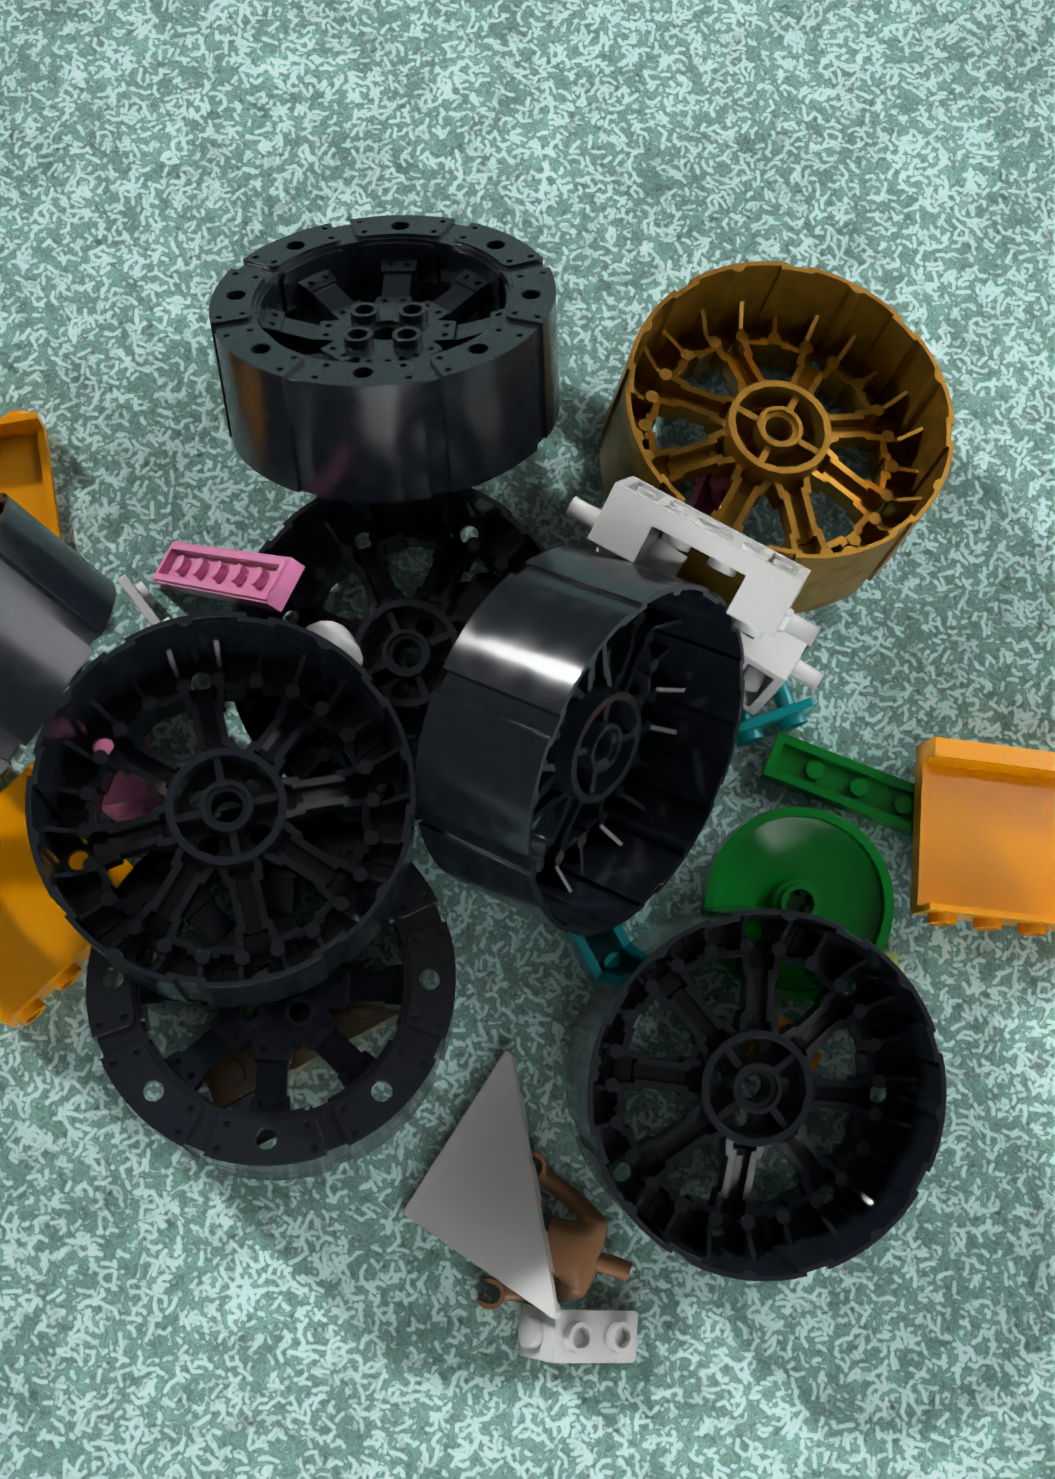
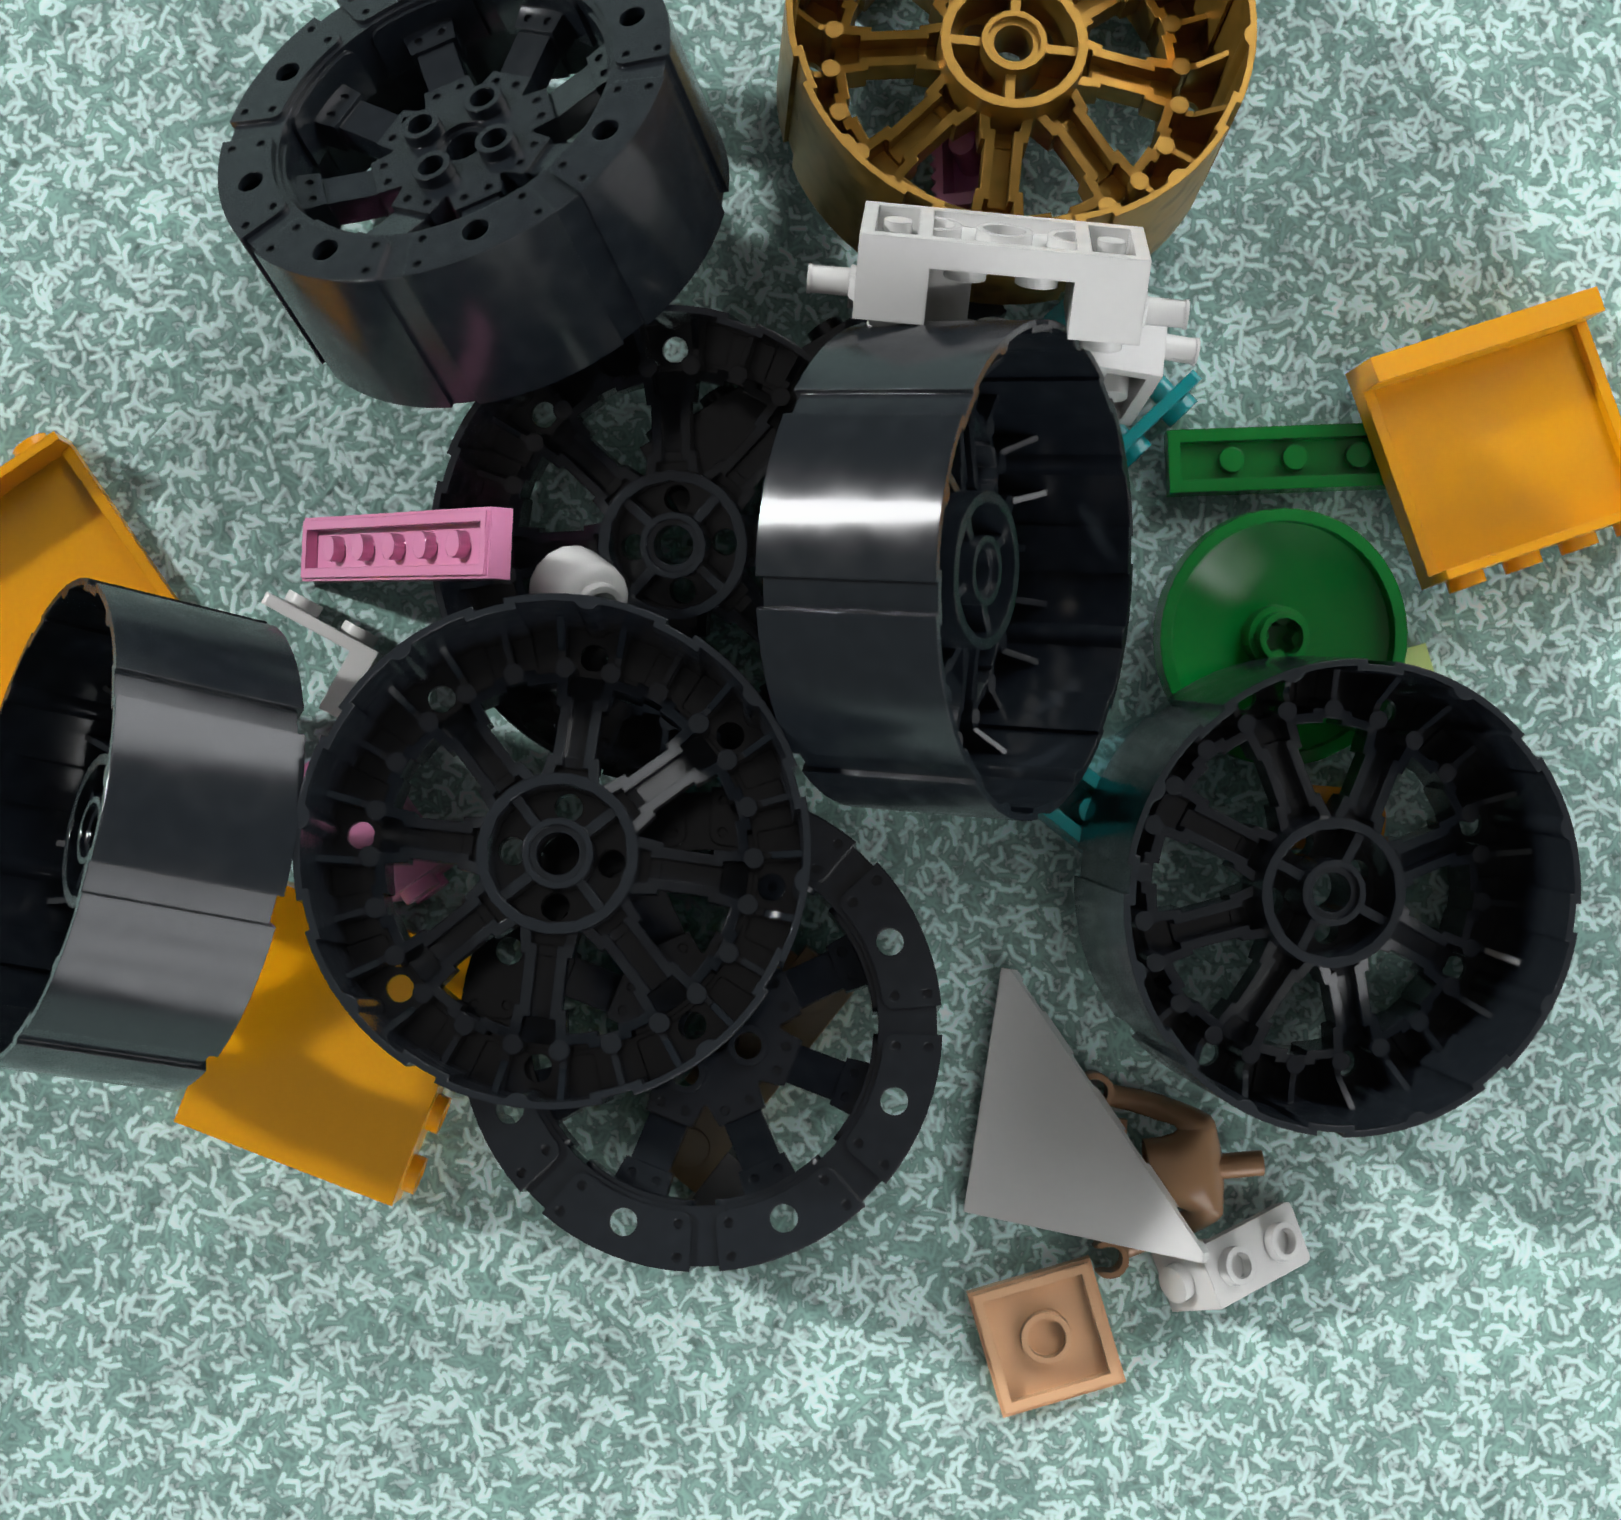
camera: 20 degrees left, 10 degrees up
none -> light nougat tile [966,1255,1126,1418]

